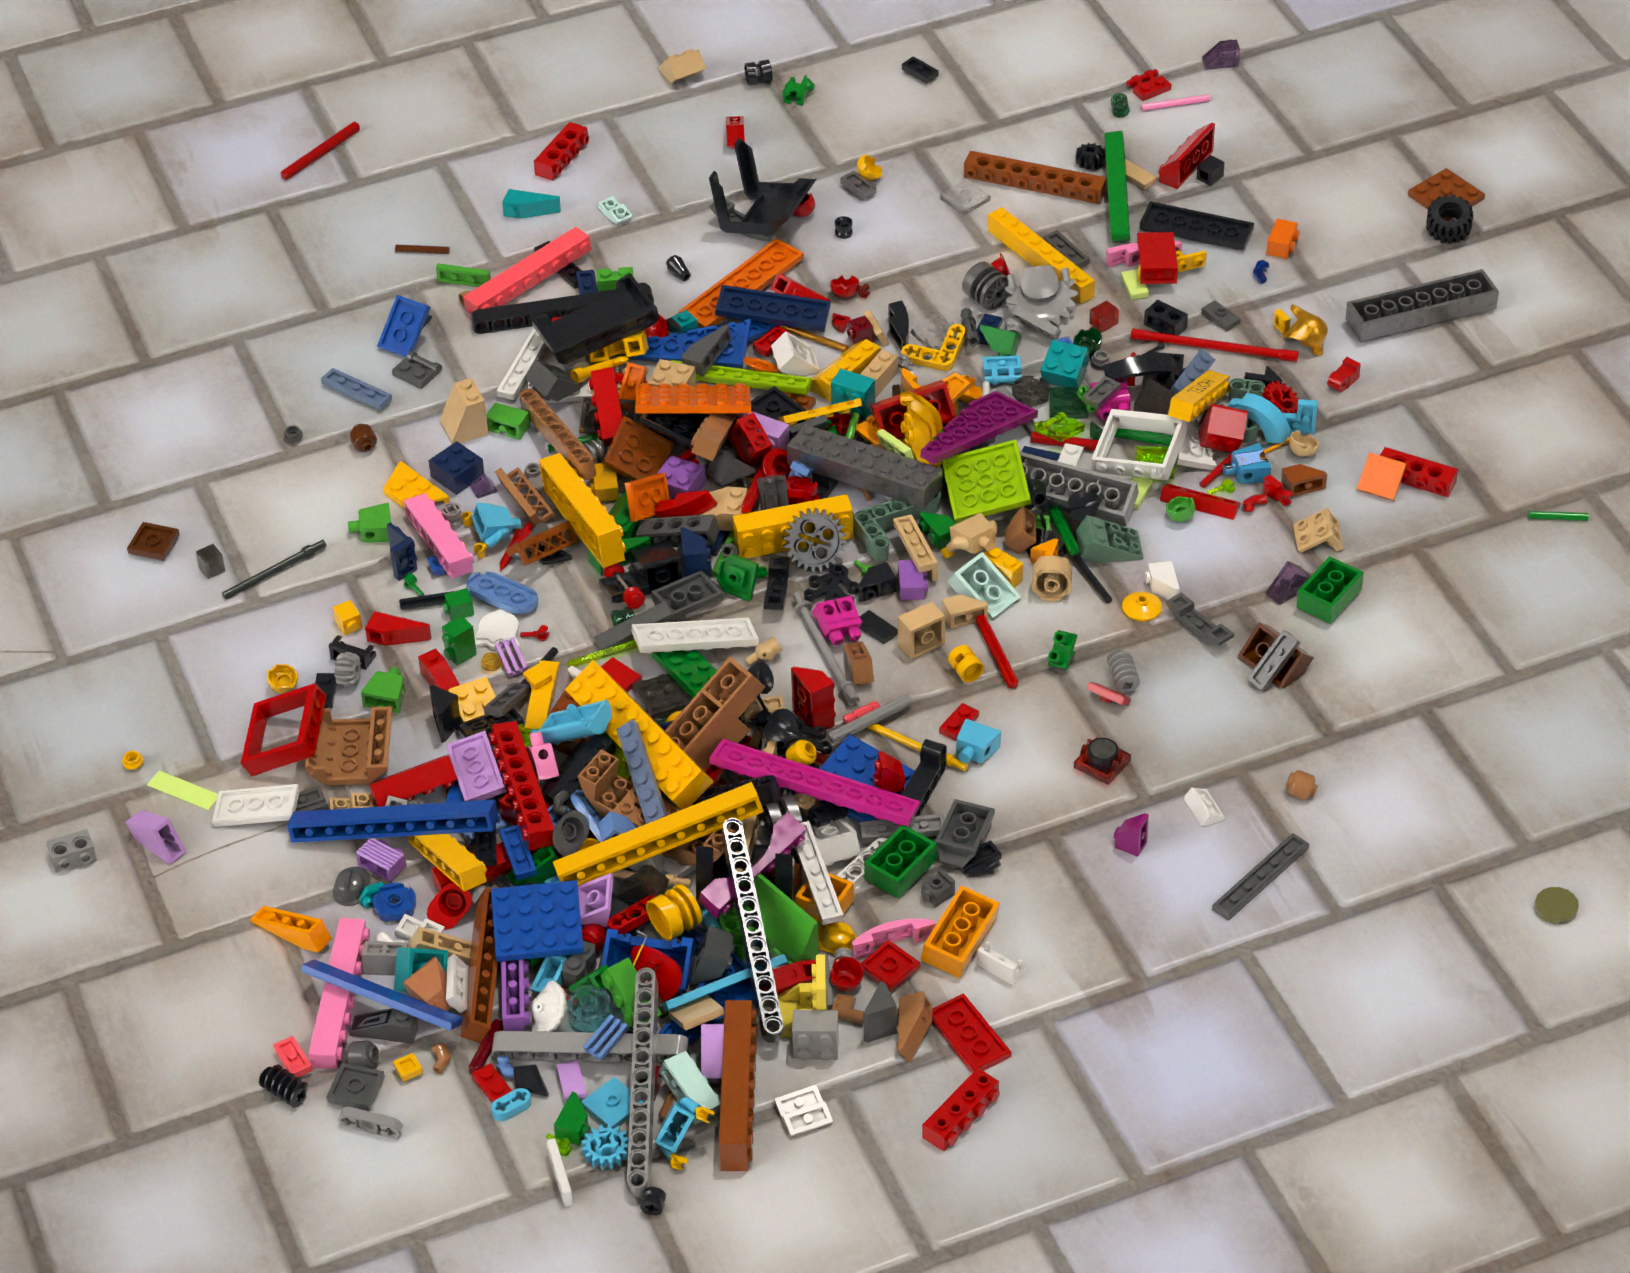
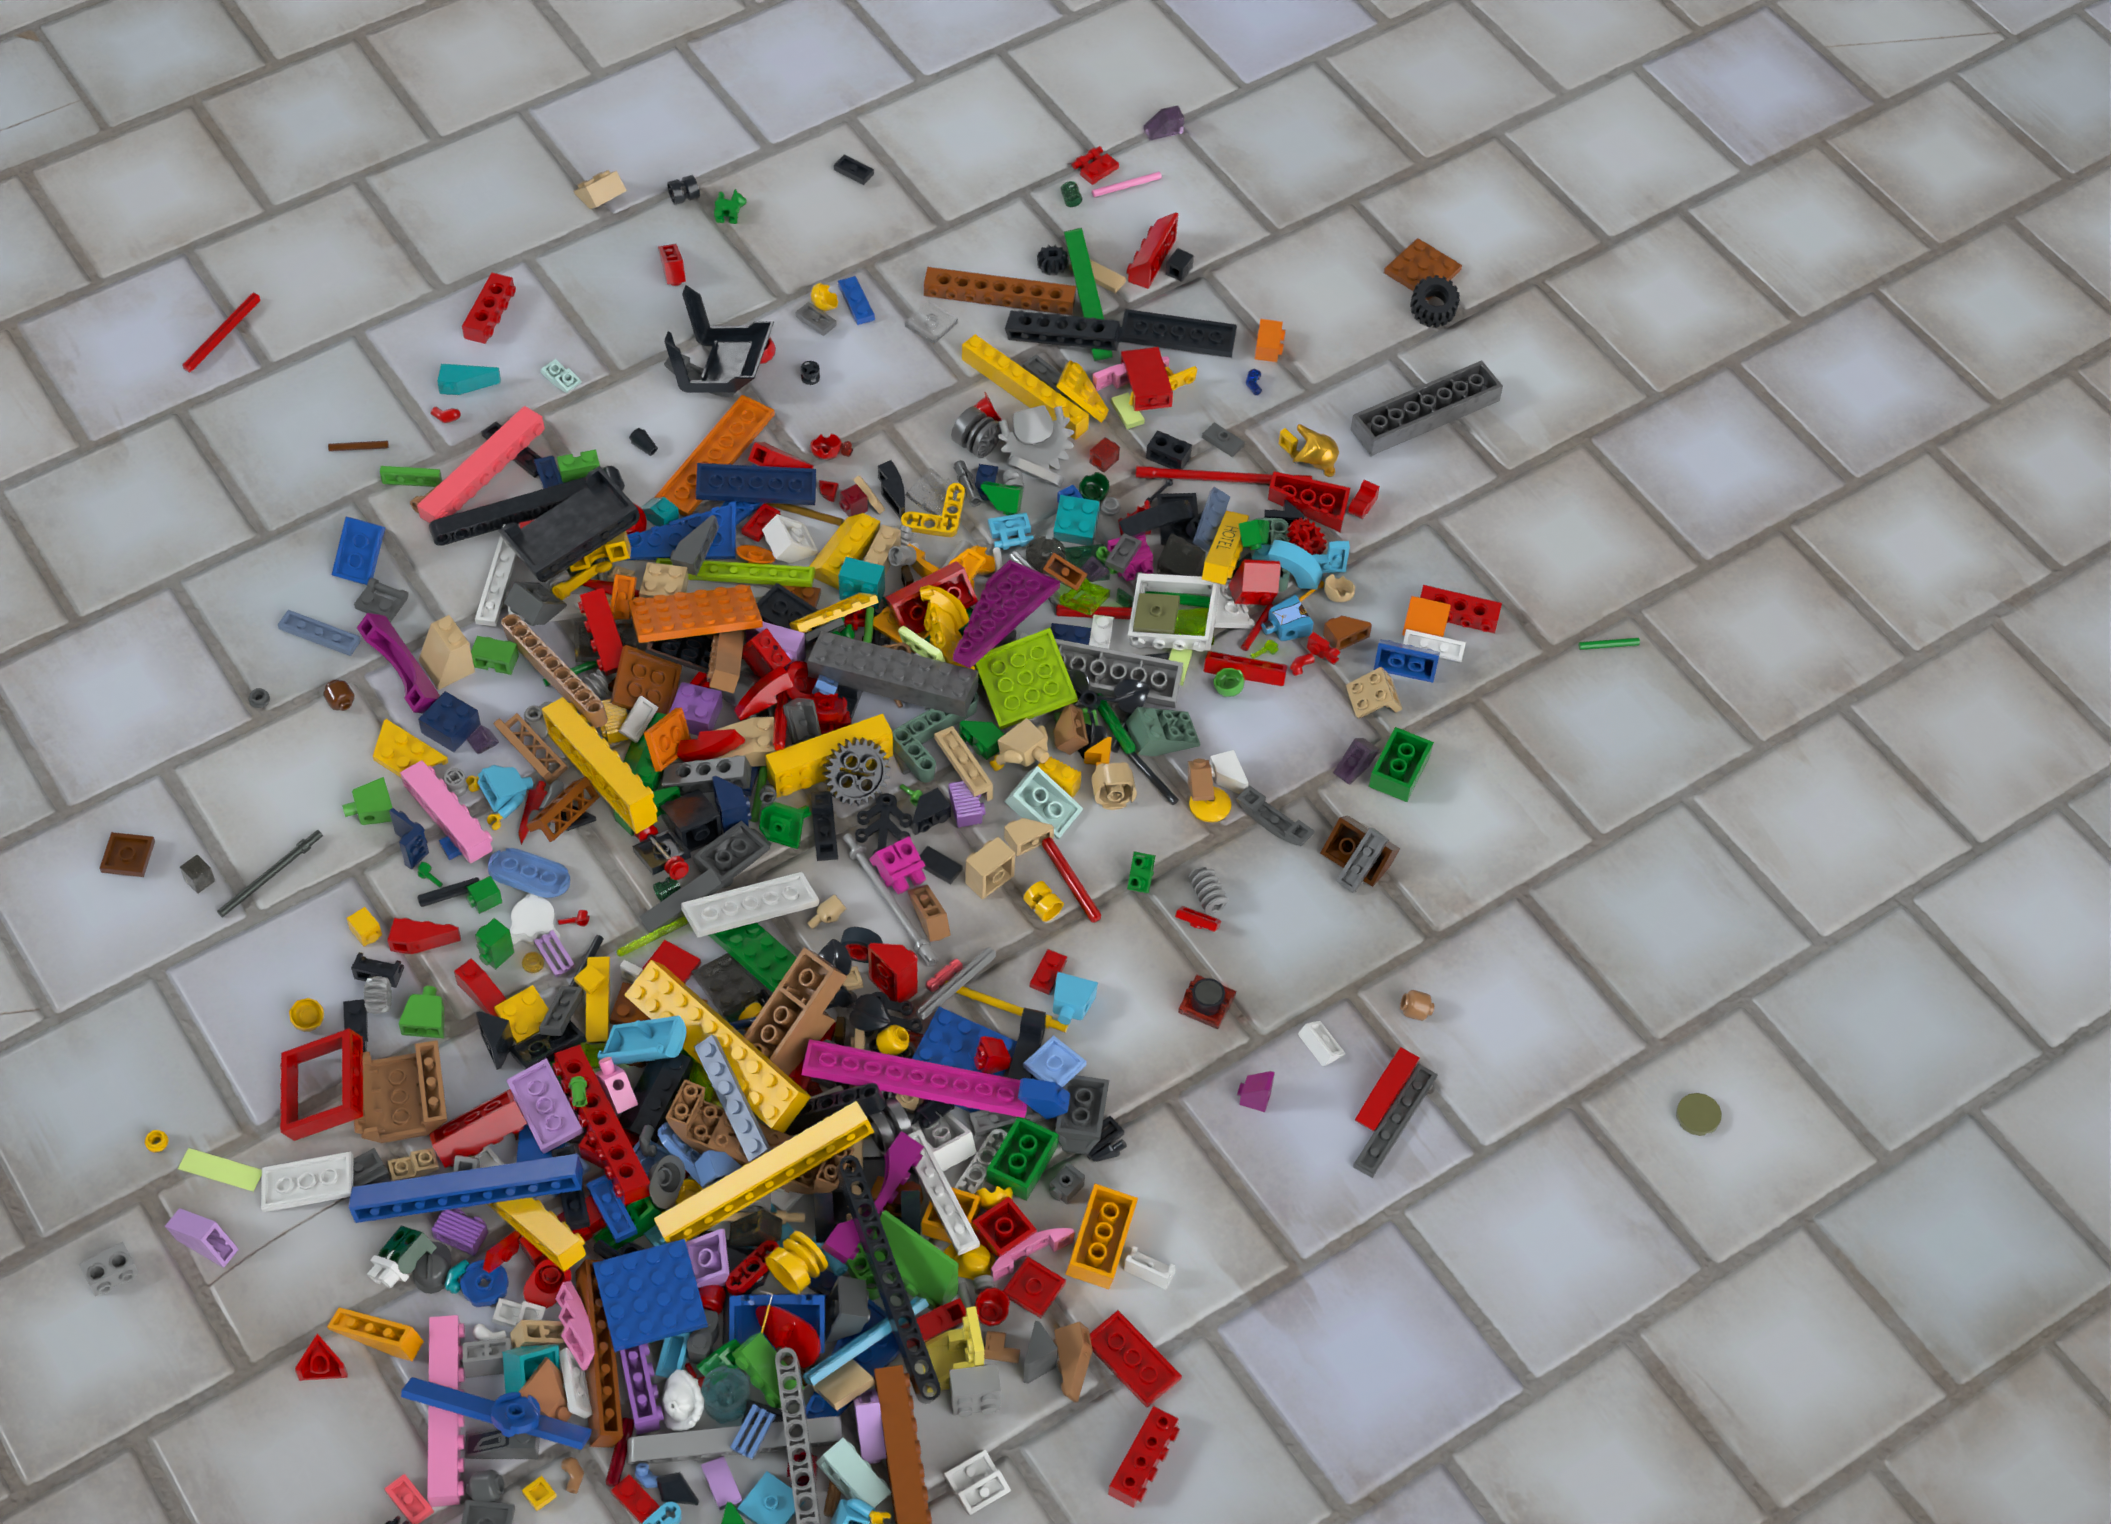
camera: 15 degrees left, 10 degrees up
none -> red slope [295,1333,348,1381]
none -> magenta arch [357,613,440,714]
none -> hips [367,1225,437,1288]
none -> red arm [431,406,461,423]
none -> red plate [483,1231,522,1273]
none -> blue plate [491,1392,540,1437]
none -> bright pink slope [556,1281,595,1371]
none -> bright green pin [569,1076,588,1107]
none -> white tile [619,696,659,743]
none -> red slope [734,665,793,721]
none -> blue plate [838,276,875,325]
none -> black wheel [840,927,883,963]
none -> light grey wheel [888,546,916,566]
none -> red slope [972,1197,1037,1257]
none -> yellow hair [975,1186,1013,1211]
none -> black brick [1005,310,1122,351]
none -> blue slope [1018,1078,1070,1120]
none -> light blue tile [1023,1035,1087,1087]
none -> dark orange slope [1043,553,1088,591]
none -> yellow plate [1056,360,1109,423]
none -> clear purple slope [1080,555,1110,583]
none -> olive plate [1133,593,1180,634]
none -> medium nougat slope [1188,758,1214,801]
none -> green slope [1238,519,1269,551]
none -> red wedge [1268,471,1351,533]
none -> red slope [1355,1047,1420,1132]
none -> blue slope [1373,639,1440,683]
none -> white tile [1403,629,1466,663]

